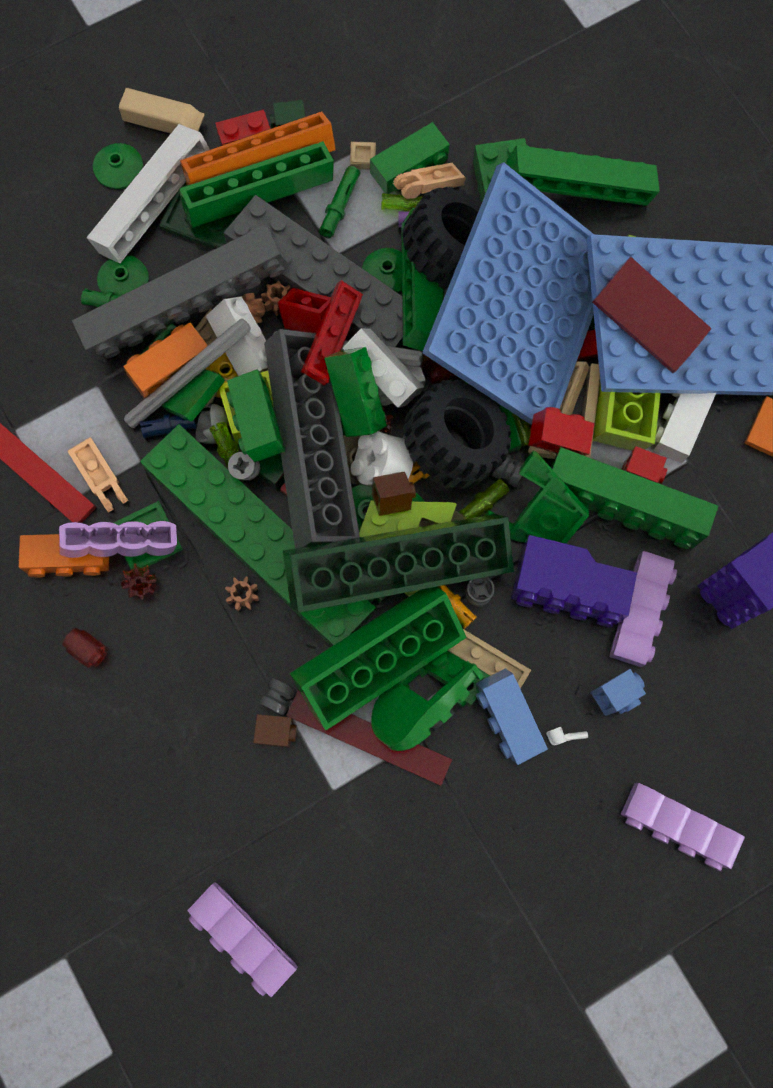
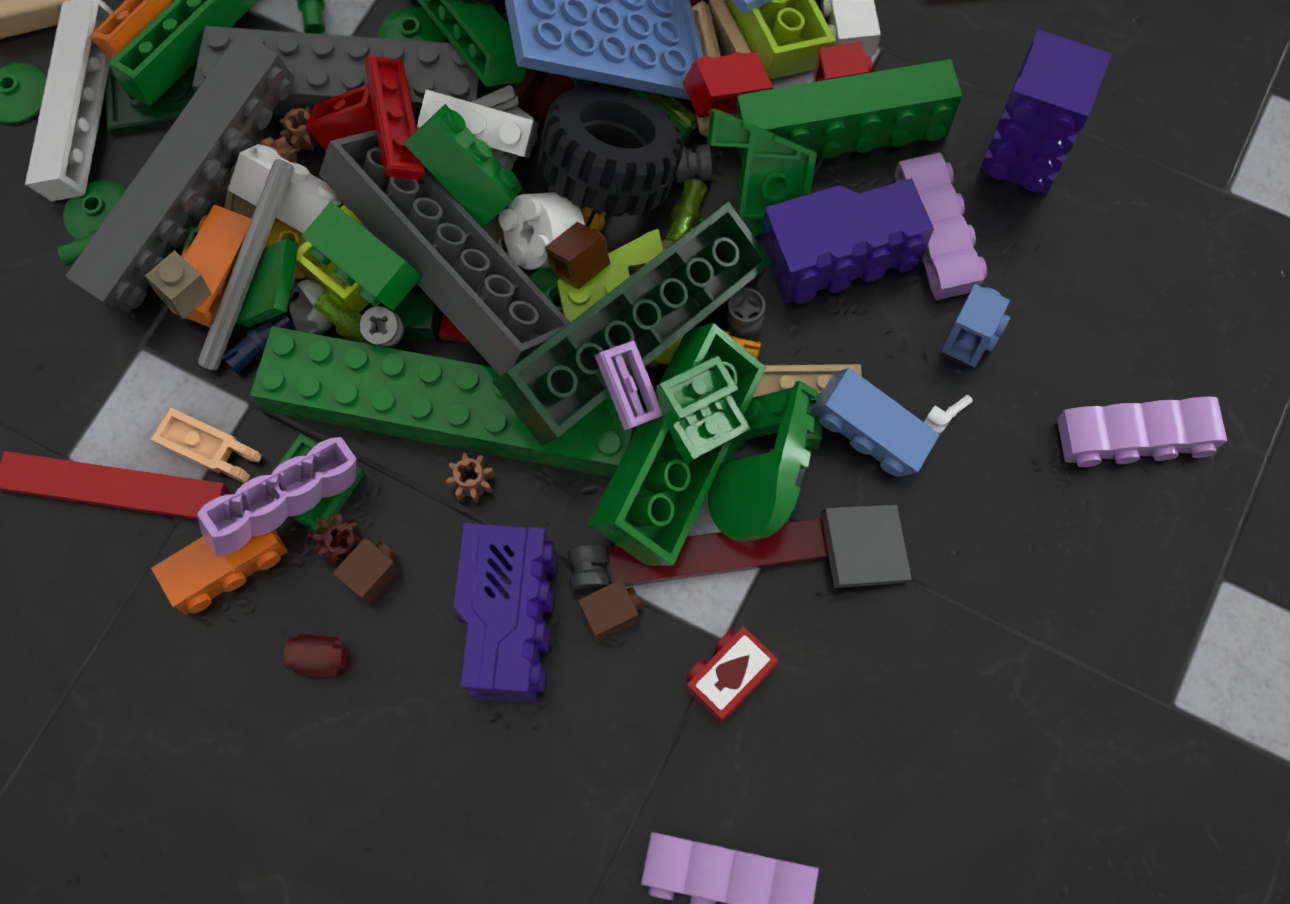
camera: 25 degrees left, 5 degrees down
none -> dark tan brick [145,250,212,319]
none -> reddish brown brick [333,538,401,606]
none -> dark purple piece [454,523,557,703]
none -> lavender tile [595,341,663,431]
none -> slope [656,356,751,464]
none -> brick [686,627,779,724]
none -> dark grey tile [821,504,912,588]

